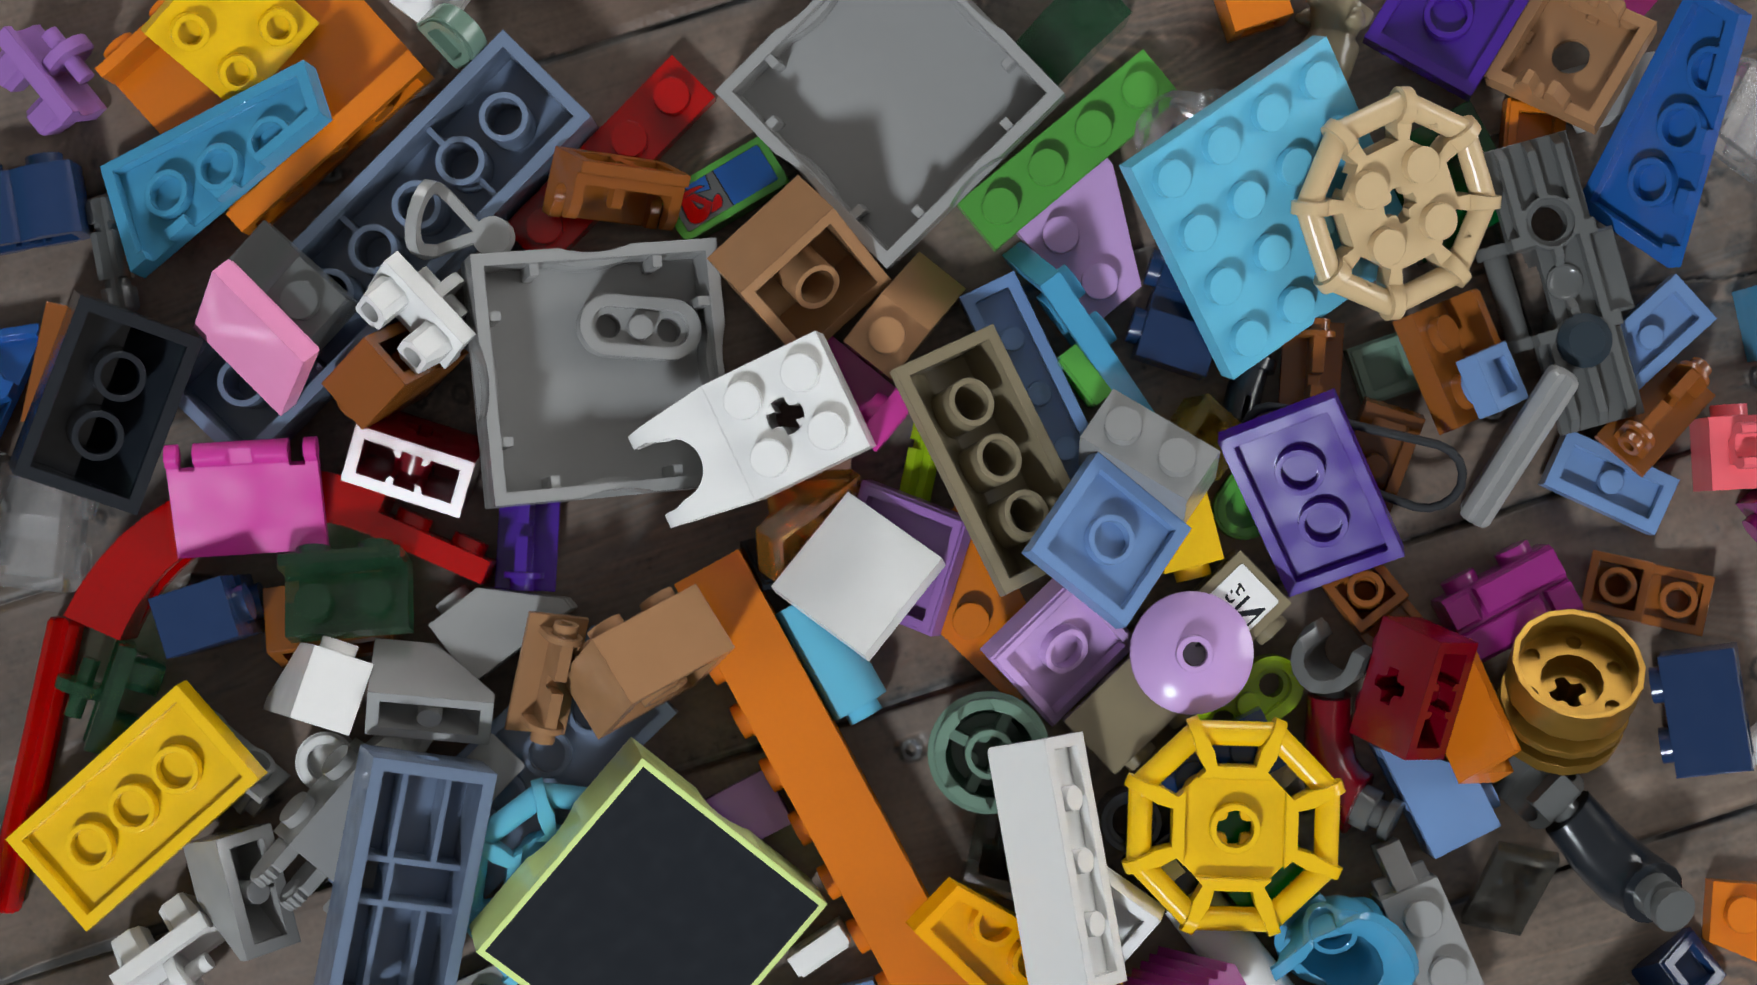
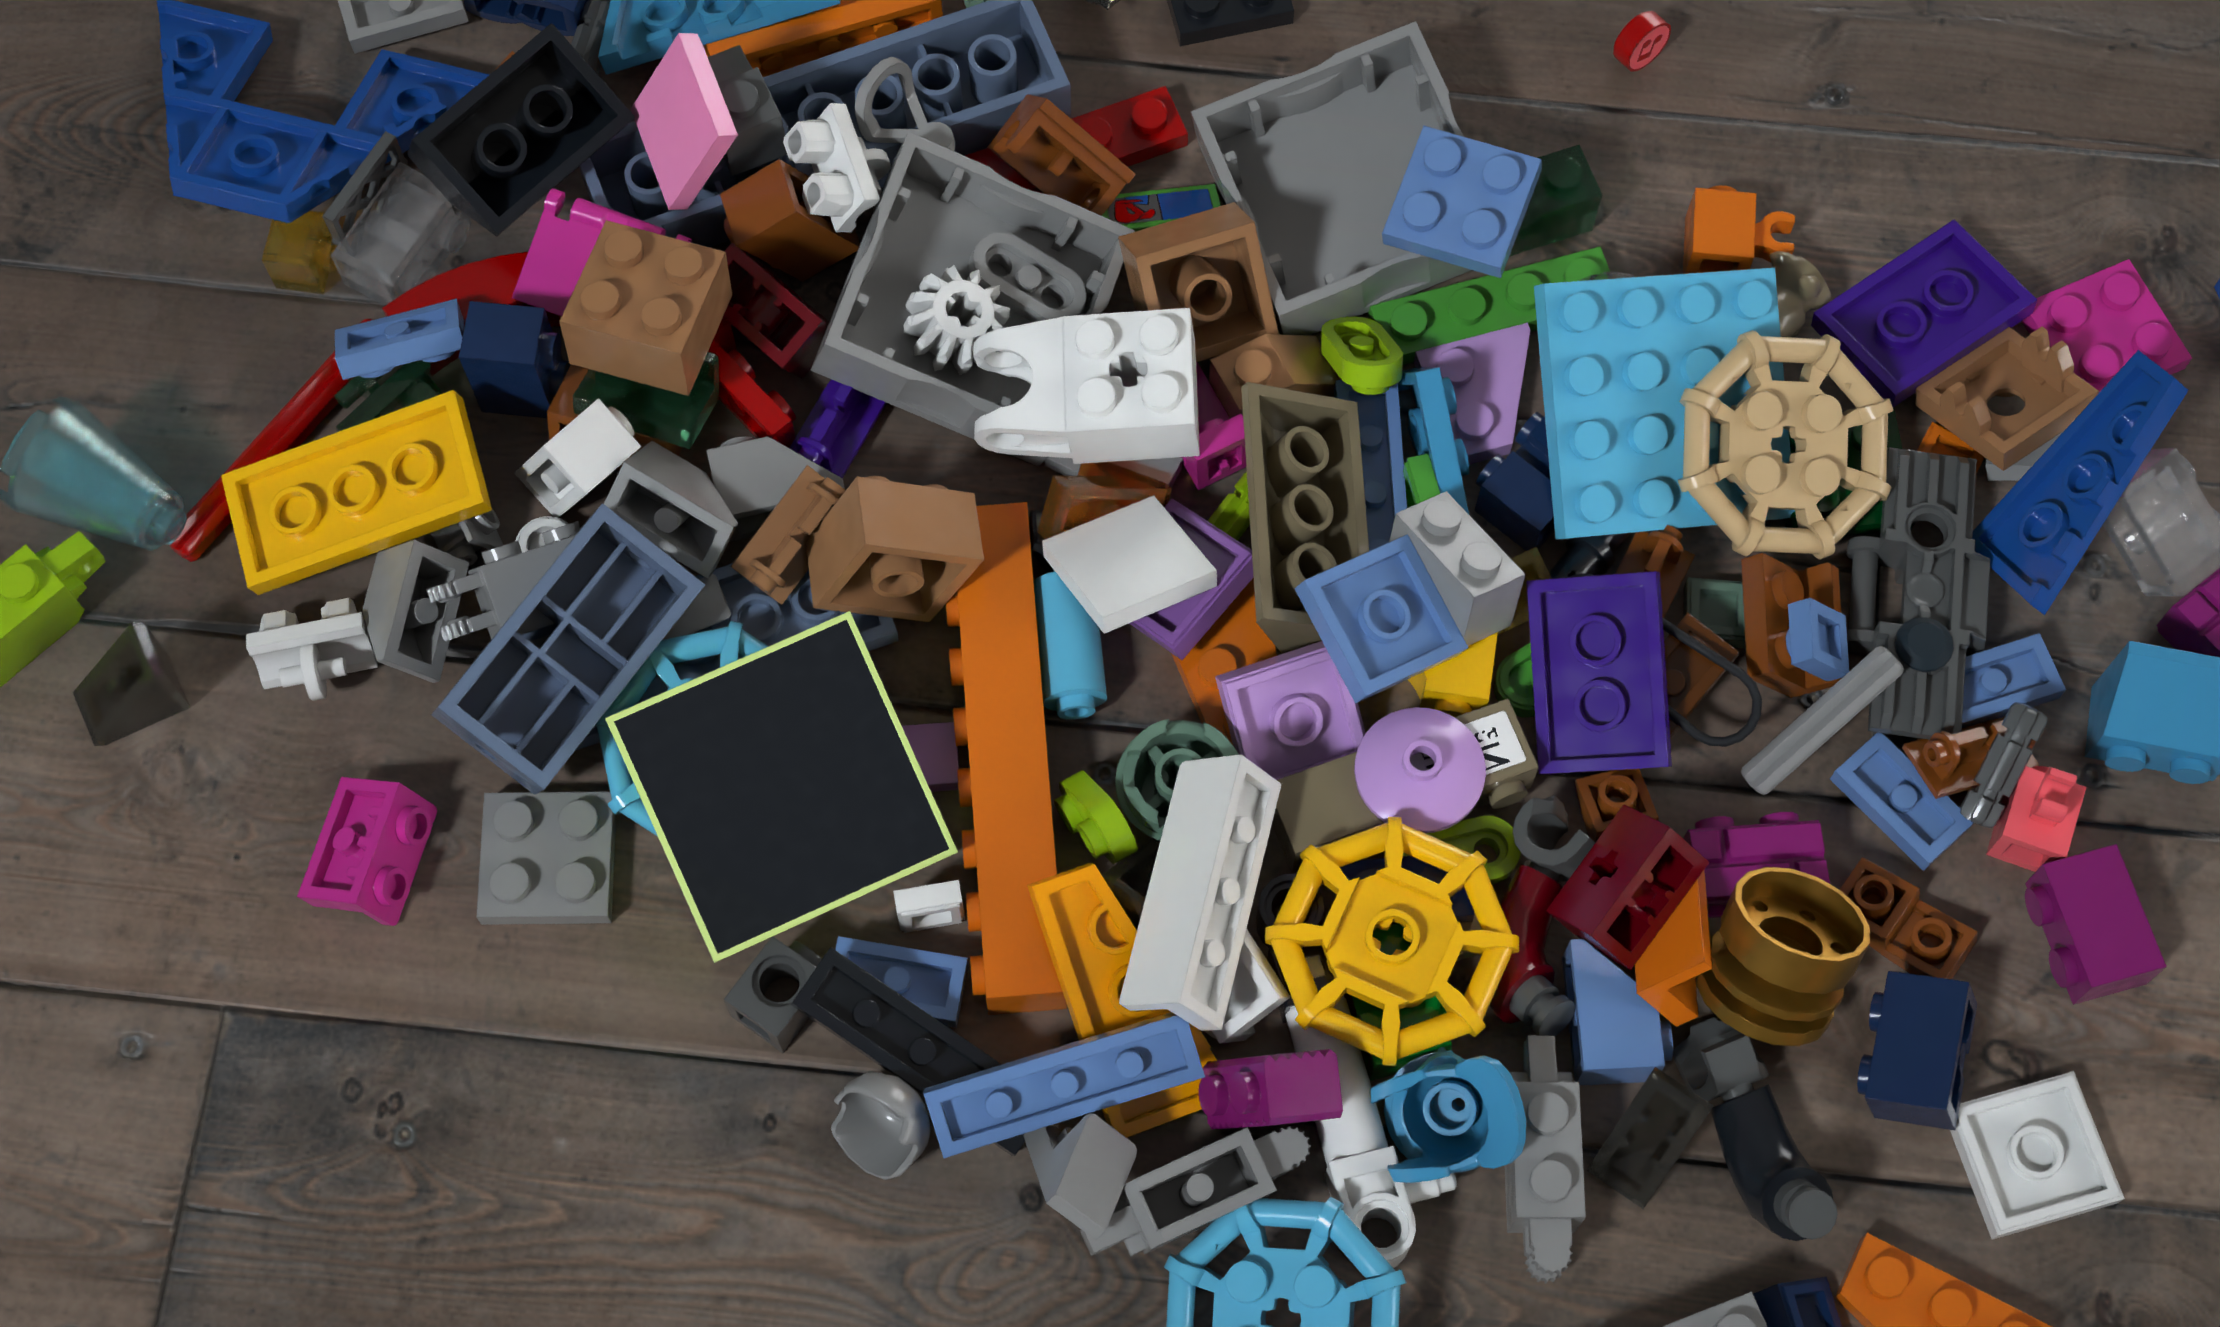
camera: 20 degrees right, 20 degrees down
none -> medium blue plate [335,299,465,380]
none -> medium nougat brick [559,220,732,396]
none -> white gear [903,265,1010,376]
none -> lime plate [1054,770,1138,864]
none -> lime plate [1321,316,1403,395]
none -> medium blue plate [1382,126,1542,278]
none -> dark grey axle [1960,702,2048,828]

